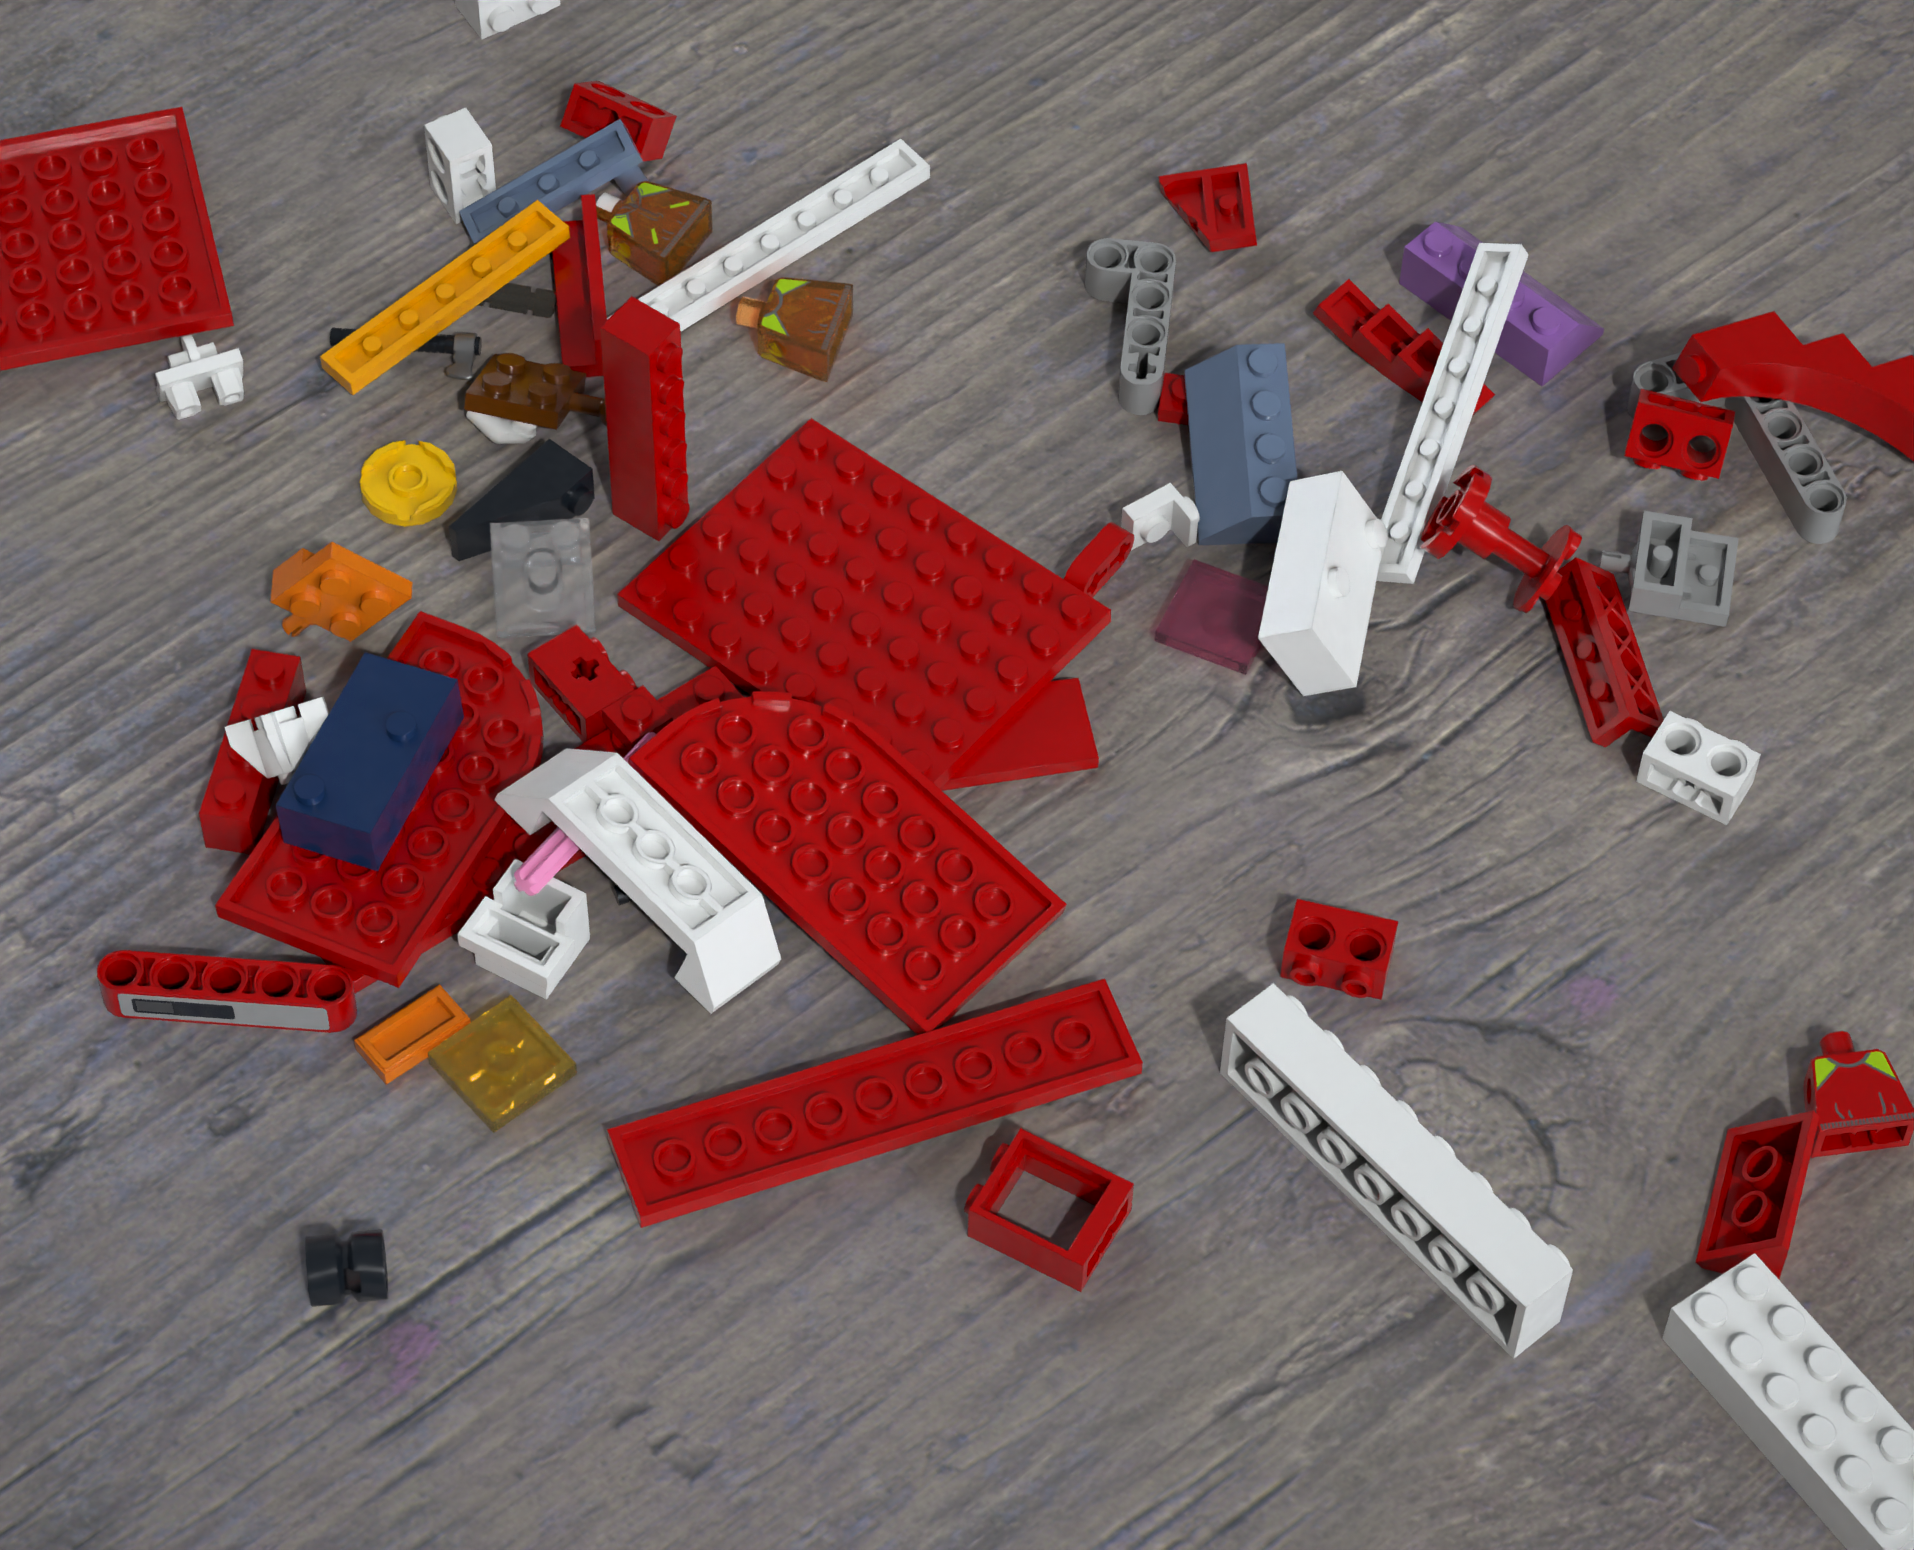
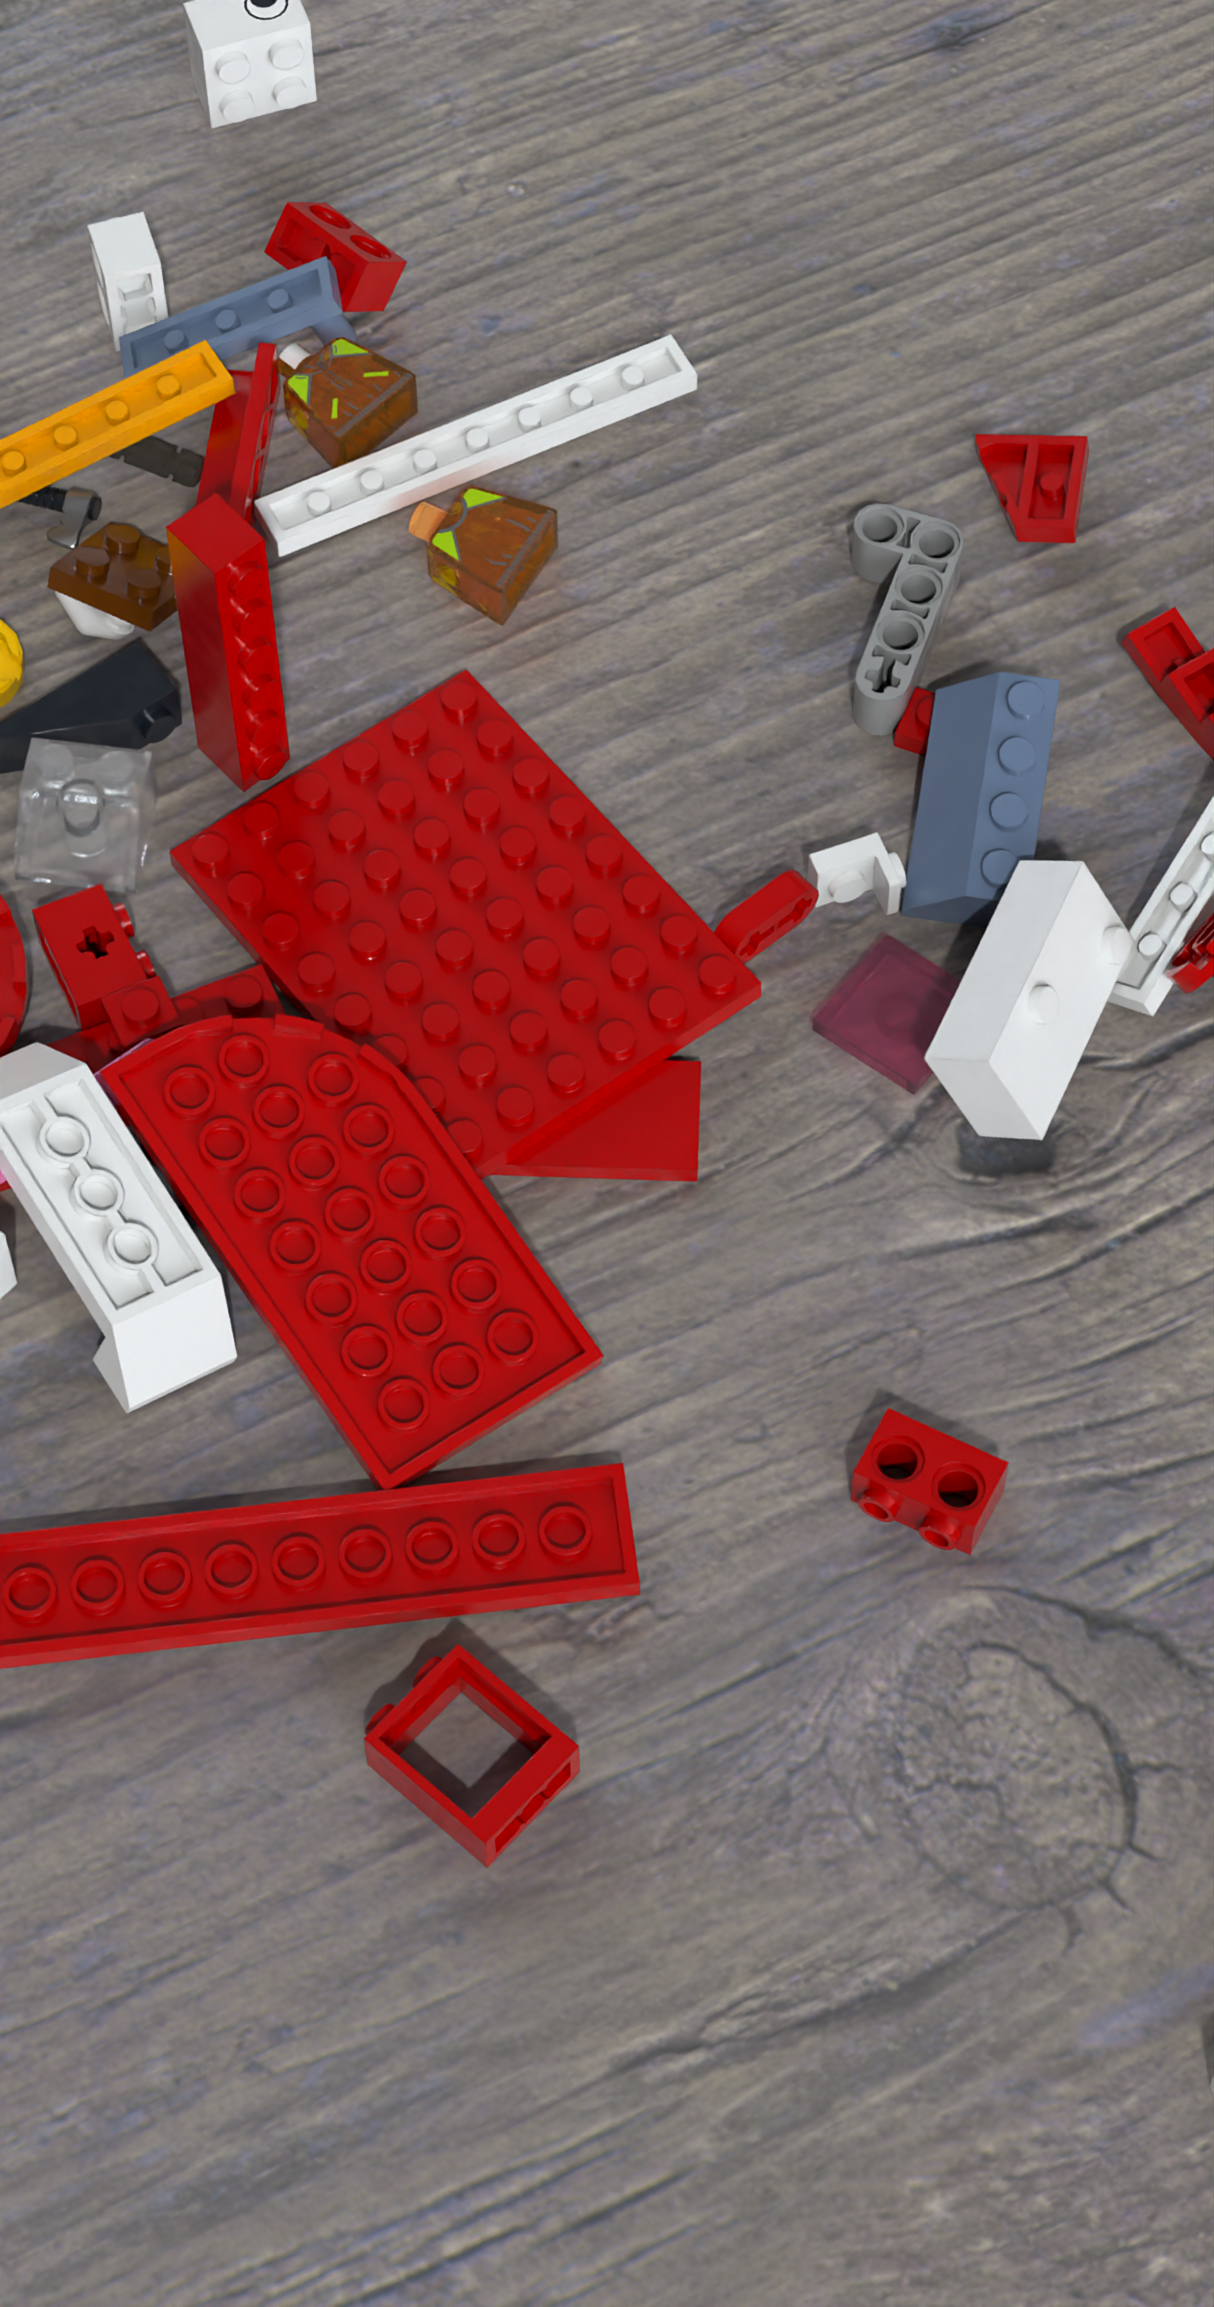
camera: 15 degrees right, 5 degrees up
white brick [1220,983,1573,1359] -> none

